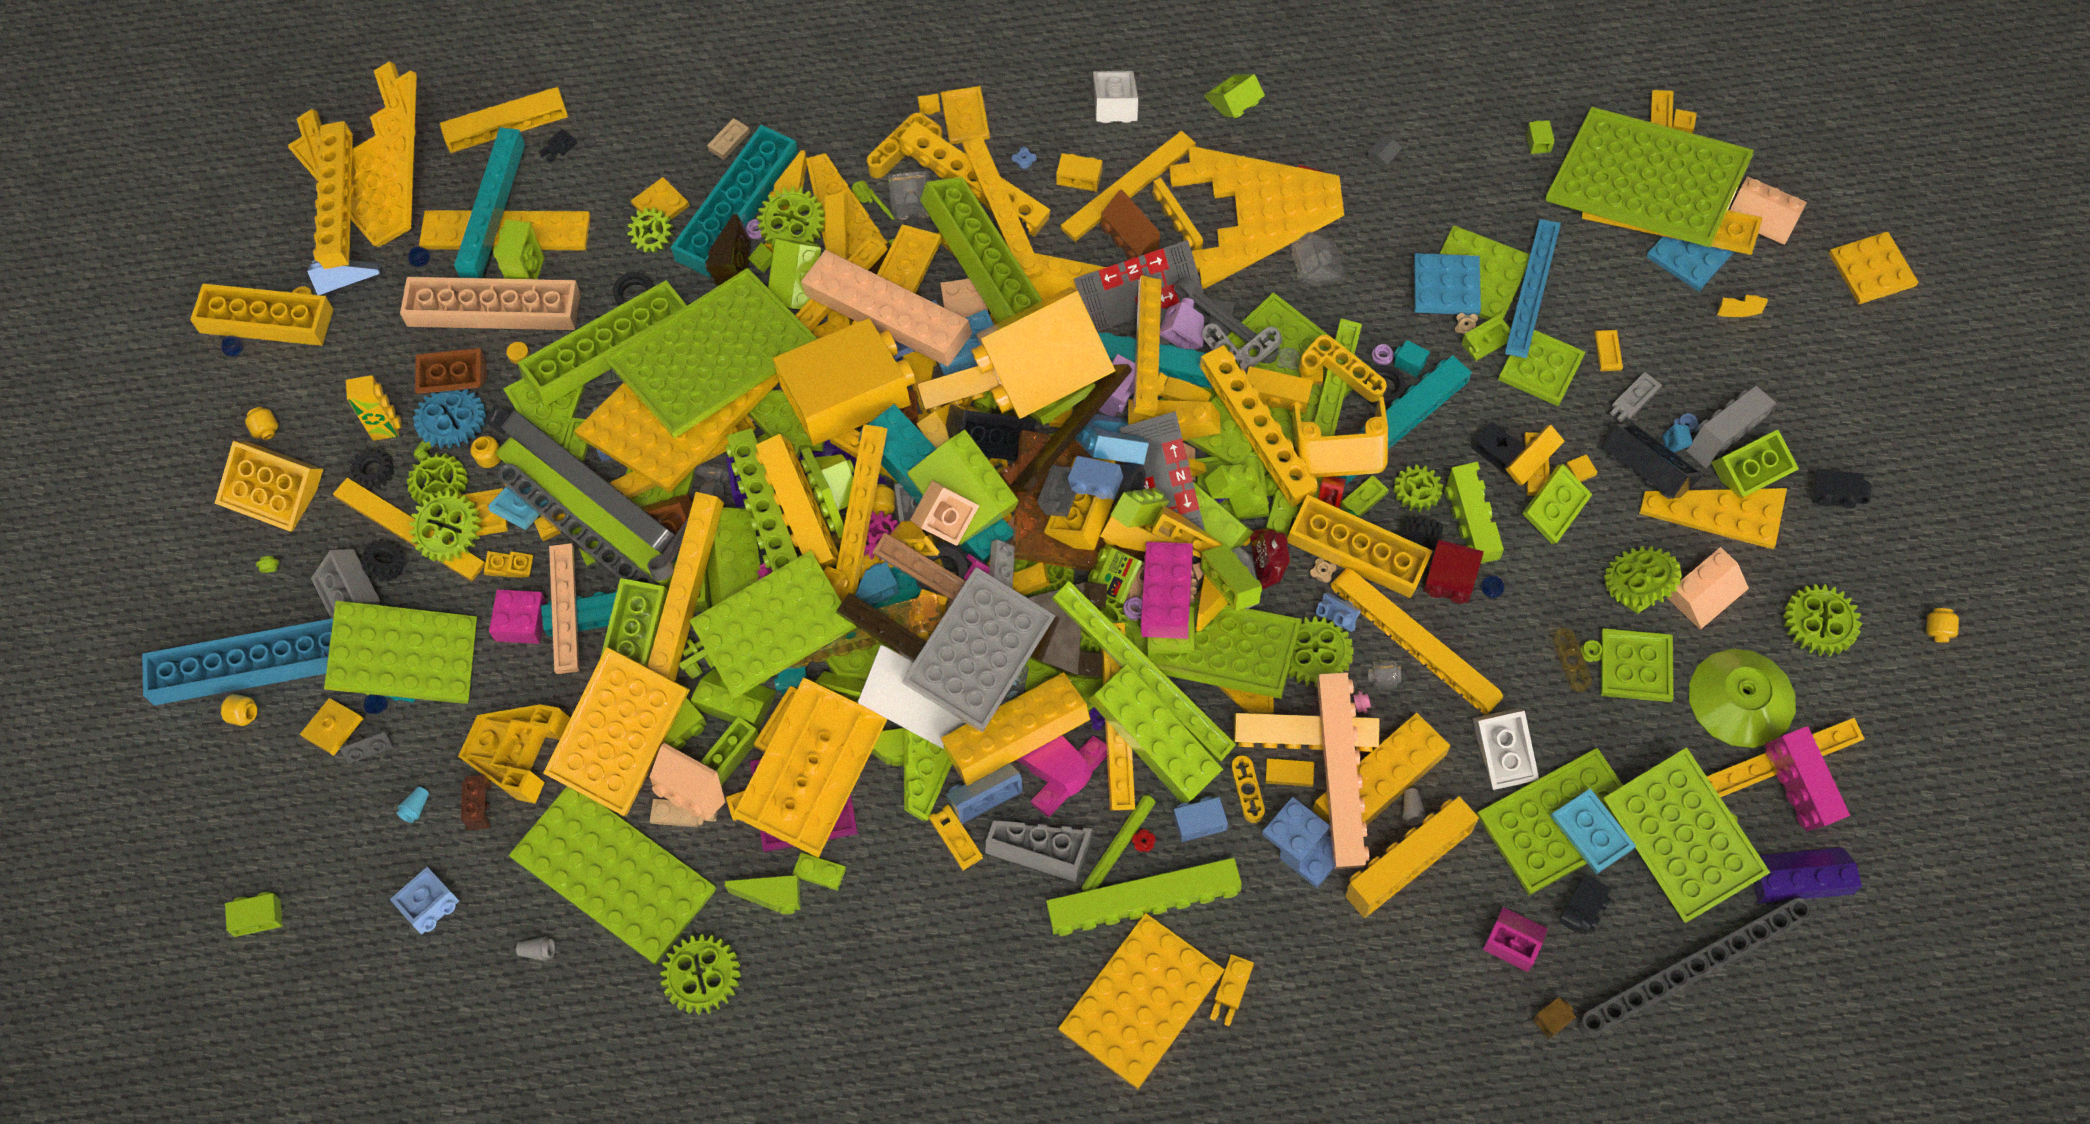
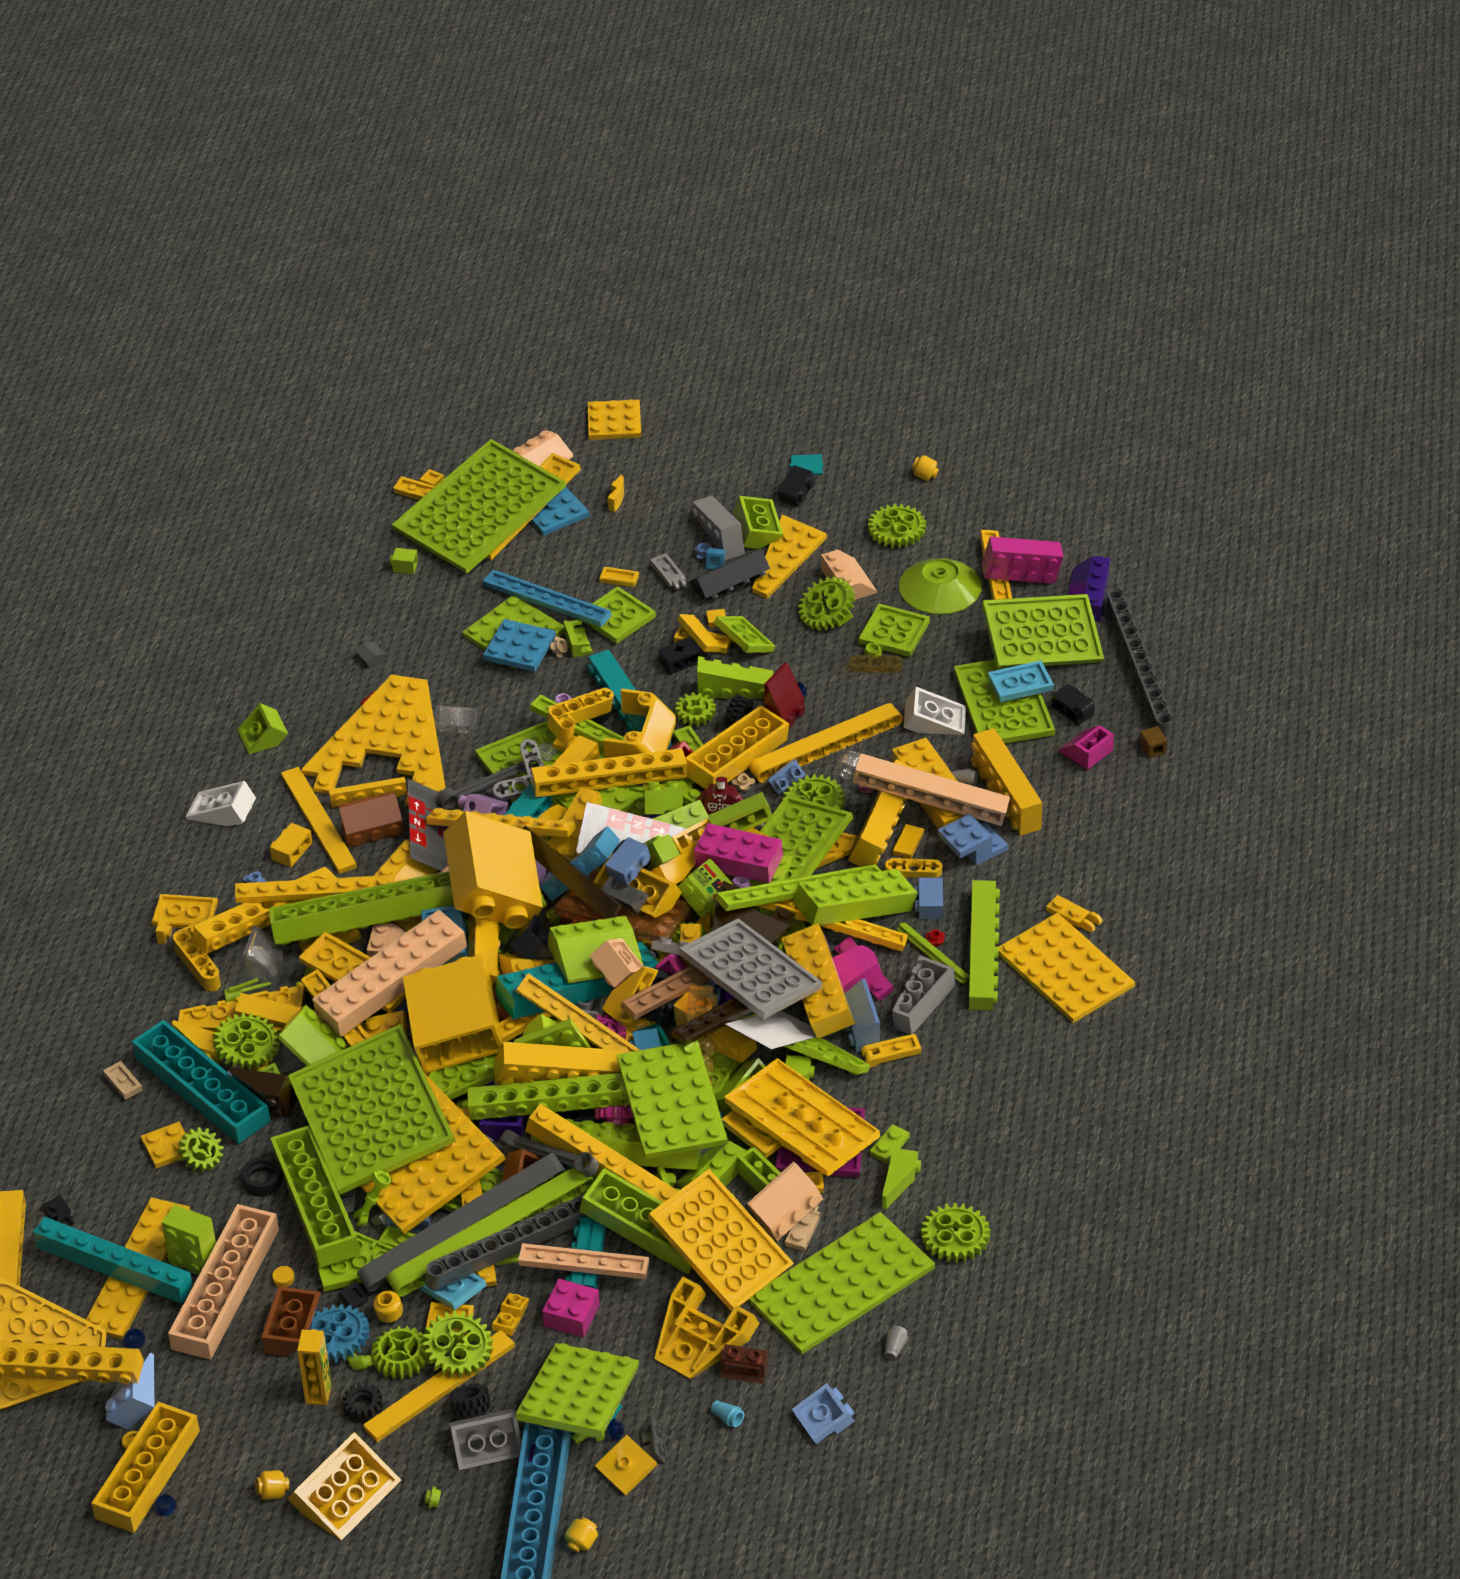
camera: 75 degrees left, 20 degrees down
lime brick [225,892,283,937] -> none
teal brick [1393,340,1430,378] -> none
none -> lime piece [353,1170,391,1226]
none -> teal piece [790,454,824,475]

